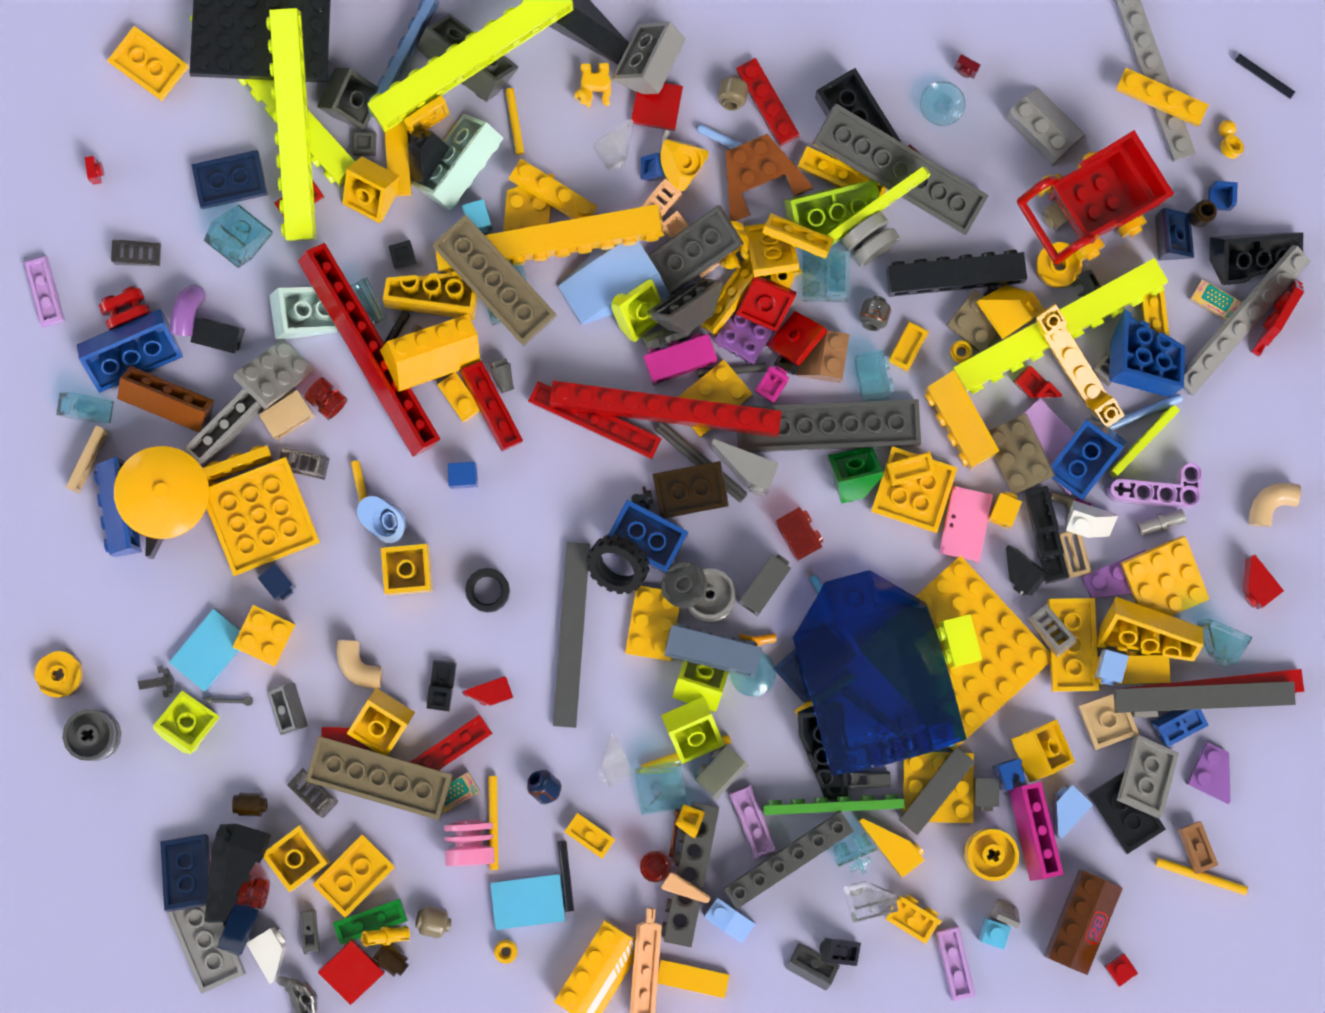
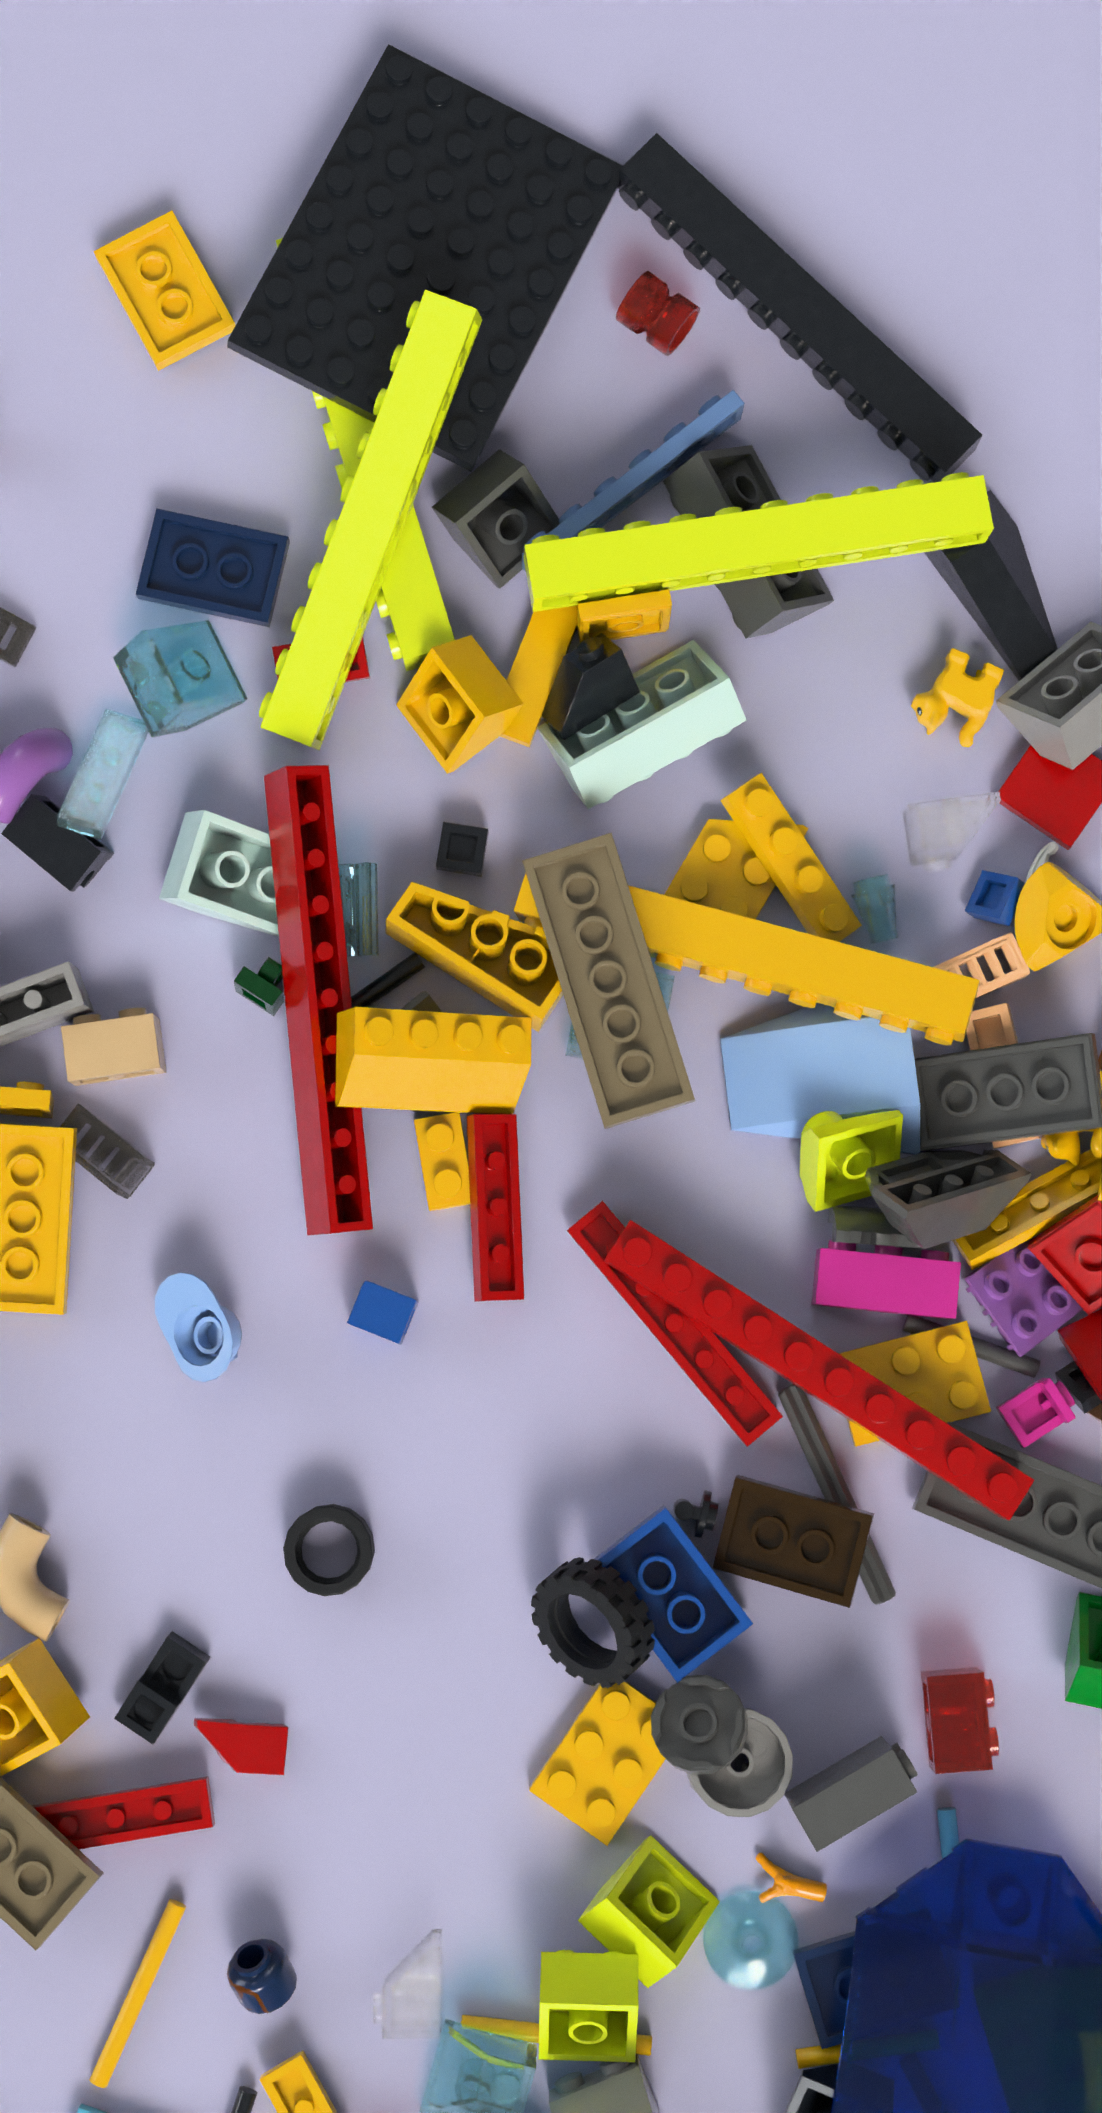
camera: 25 degrees right, 0 degrees up
light grey plate [233,339,315,409] -> none
clear red wheel [304,377,348,420] -> none
yellow bar [350,460,368,502] -> none
dark grey tile [352,131,377,156] -> none
yellow brick [381,544,433,596] -> none
tile [442,772,480,814] -> none
bright pink wheel [444,820,495,866] -> none
medium azure brick [462,199,493,235] -> none
dark grey cone [489,358,515,393] -> none
yellow bar [505,88,525,155] -> none
dark grey tile [553,542,590,728] -> none
sand blue brick [664,623,762,678] -> none
light grey slope [711,439,779,496] -> none
none -> clear light blue tile [57,709,149,839]
none -> dark green tile [234,957,284,1016]
none -> clear light blue cone [851,874,898,944]

